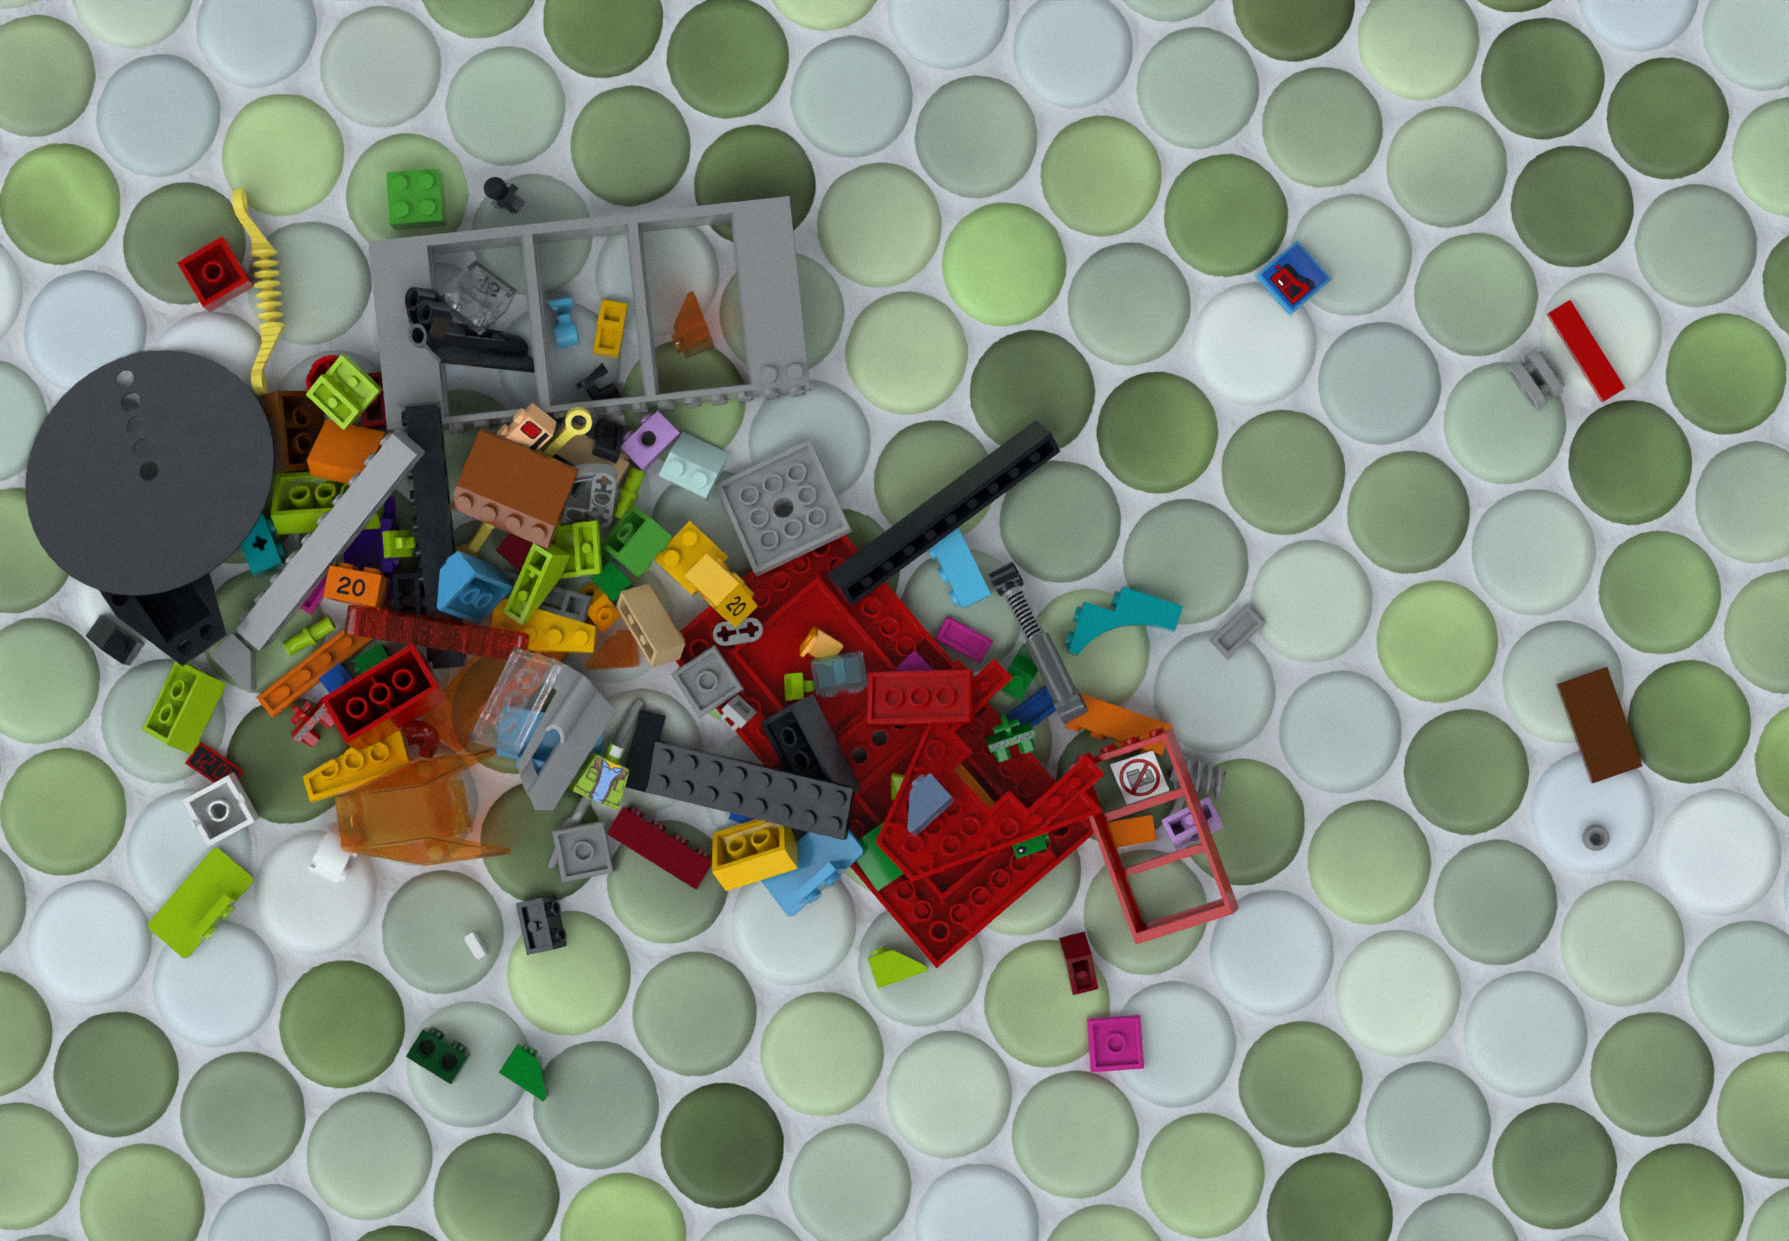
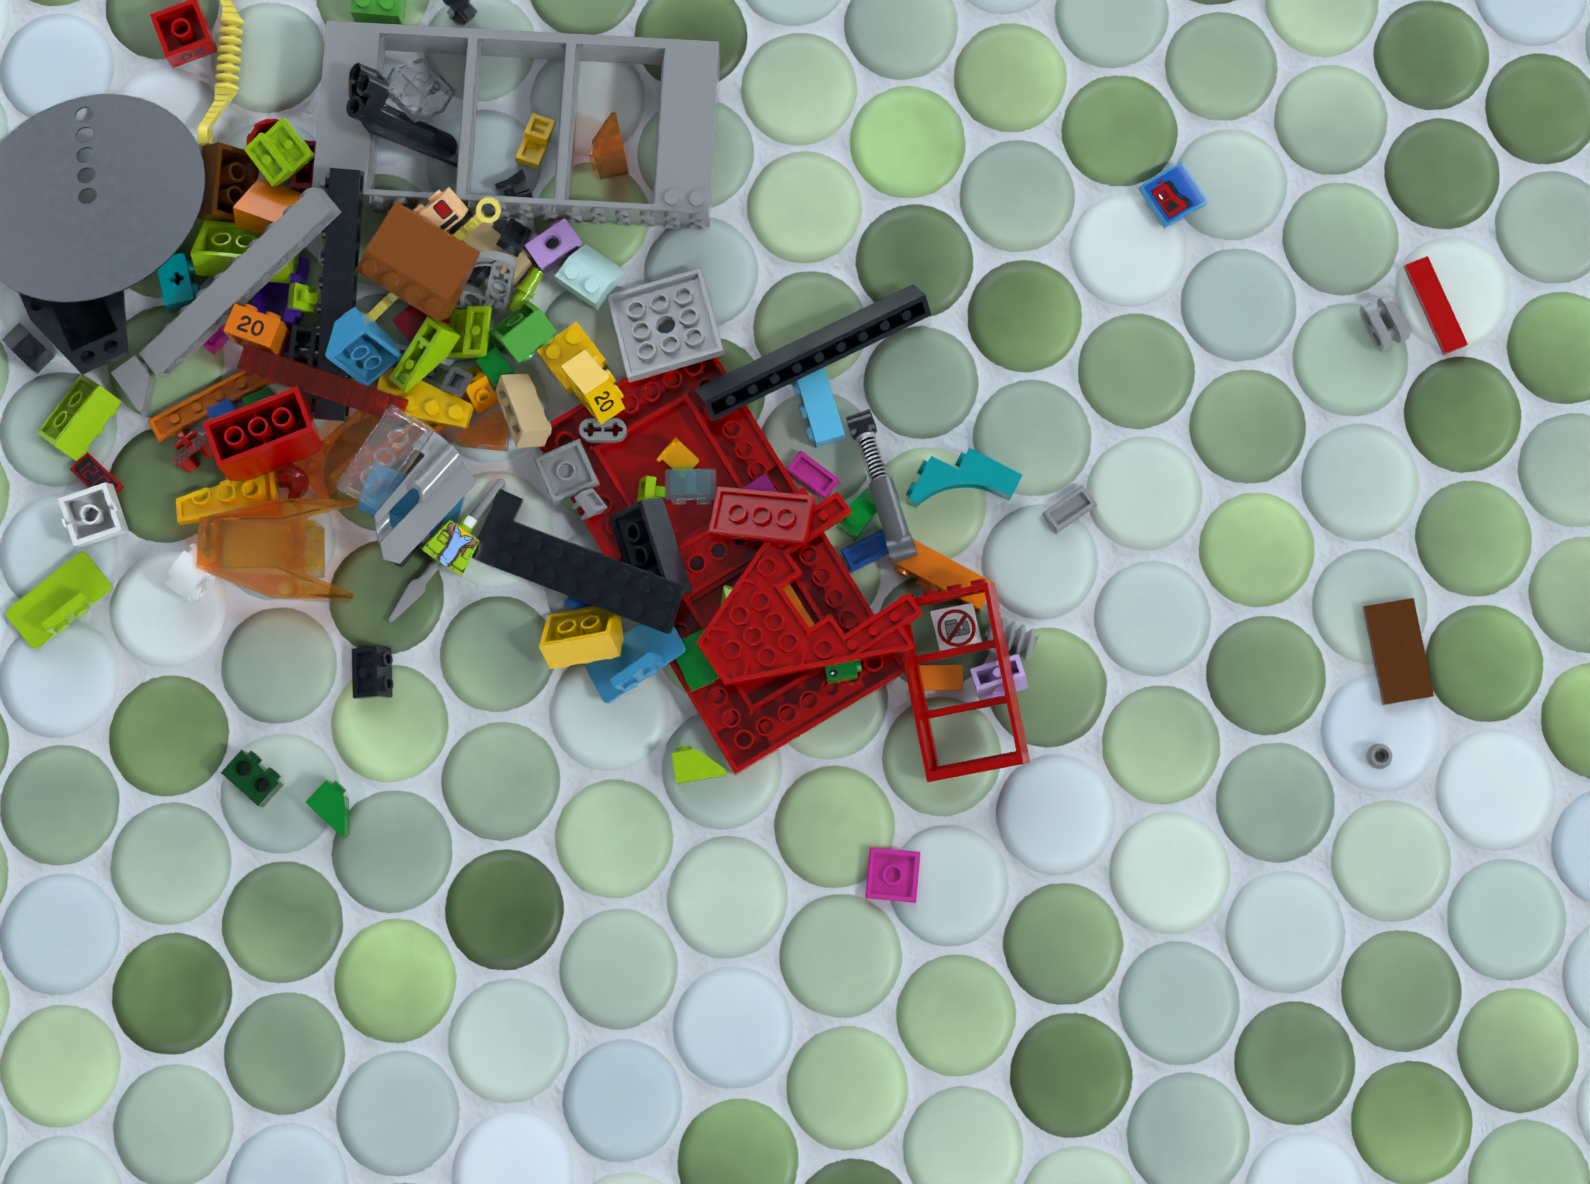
camera: 15 degrees right, 5 degrees down
lime pin [282,616,337,656] -> none
white tile [464,932,489,960] -> none
medium azure leg [548,297,580,348] -> none
light grey tile [552,820,614,883] -> none
dark red brick [606,805,712,890] -> none
sand blue slope [908,773,954,838] -> none
green hips [985,715,1036,762] -> none
dark red slope [1059,931,1098,995] -> none

